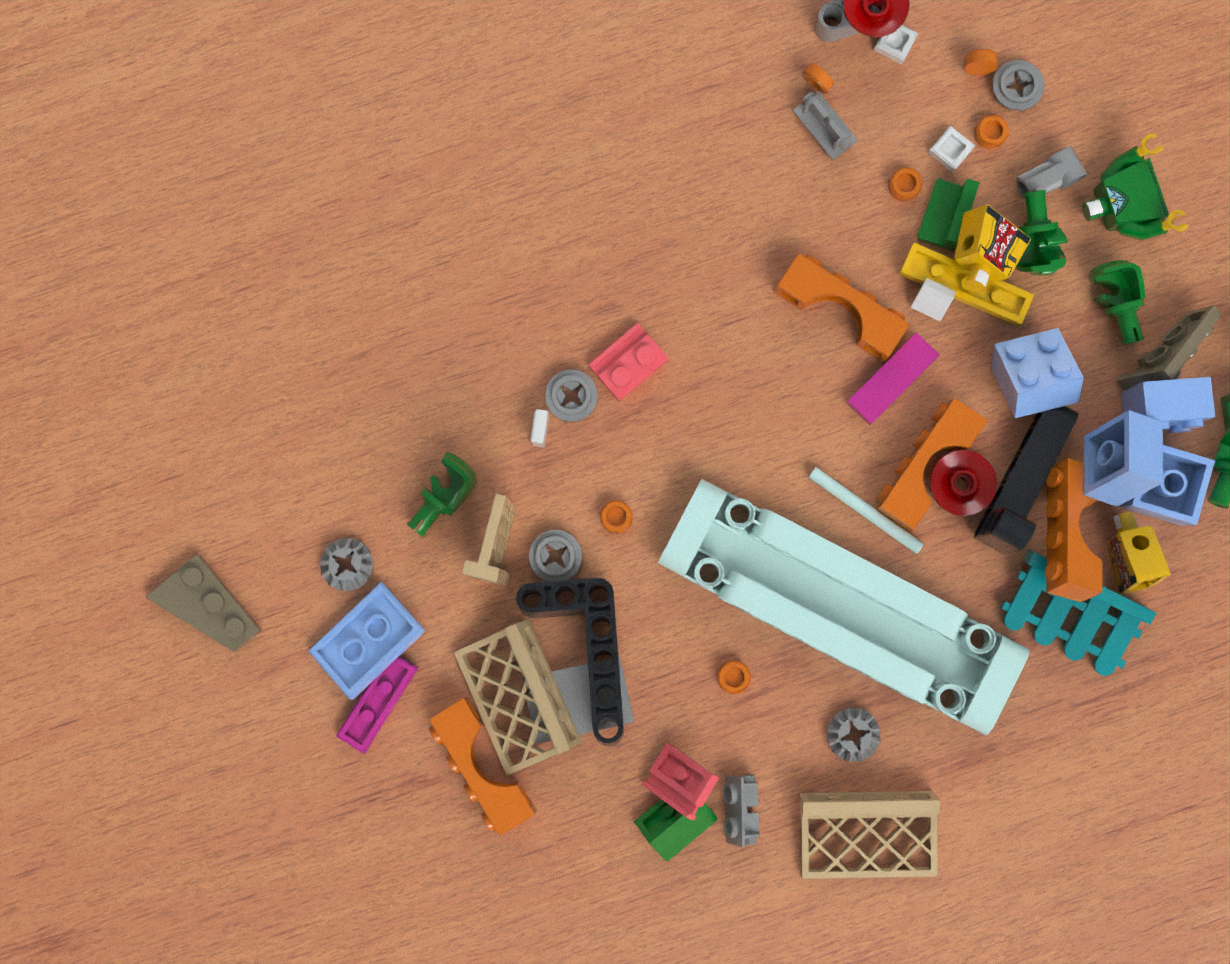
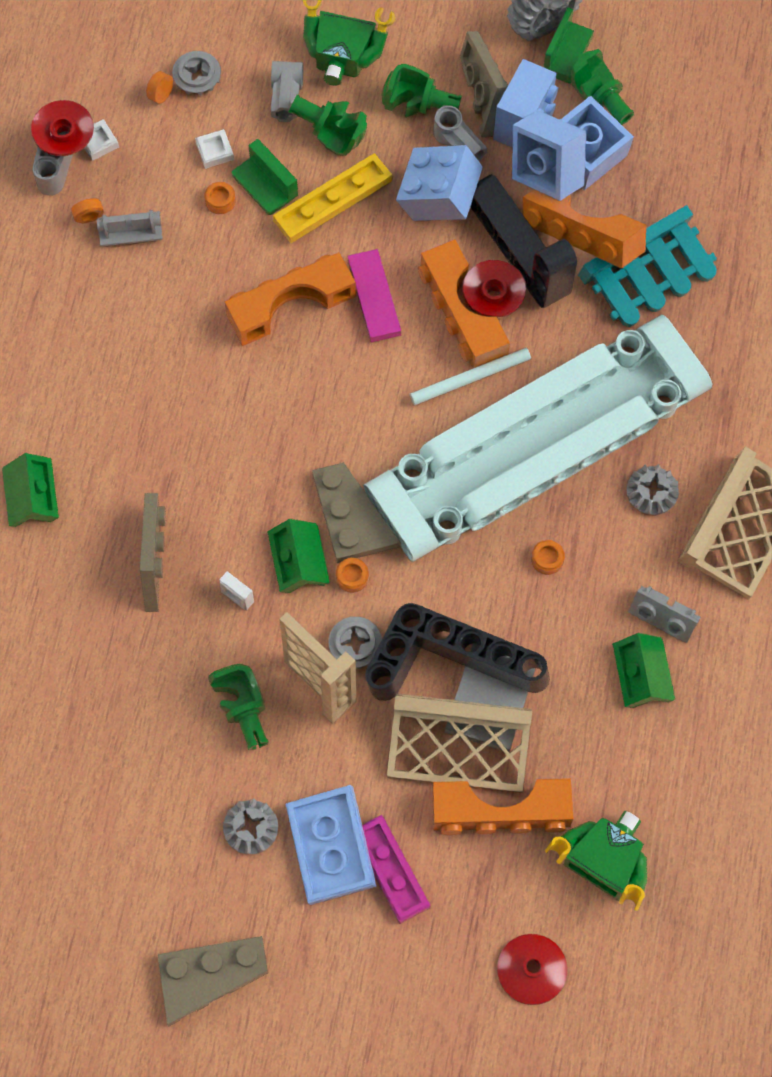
camera: 65 degrees left, 15 degrees down
light grey gear [545,370,598,422] -> none
coral plate [588,323,669,402] -> none
coral plate [641,742,719,821] -> none
white tile [911,278,956,321] -> none
yellow torso [955,204,1031,291] -> none
orange tile [974,115,1009,150] -> none
yellow torso [1107,512,1171,595] -> none
none -> green panel [2,453,59,527]
none -> dark tan wing [140,493,166,612]
none -> green panel [267,519,330,593]
none -> dark tan wing [312,462,401,563]
none -> light grey piece [433,106,488,161]
none -> red dish [497,934,567,1005]
none -> green torso [545,811,648,911]

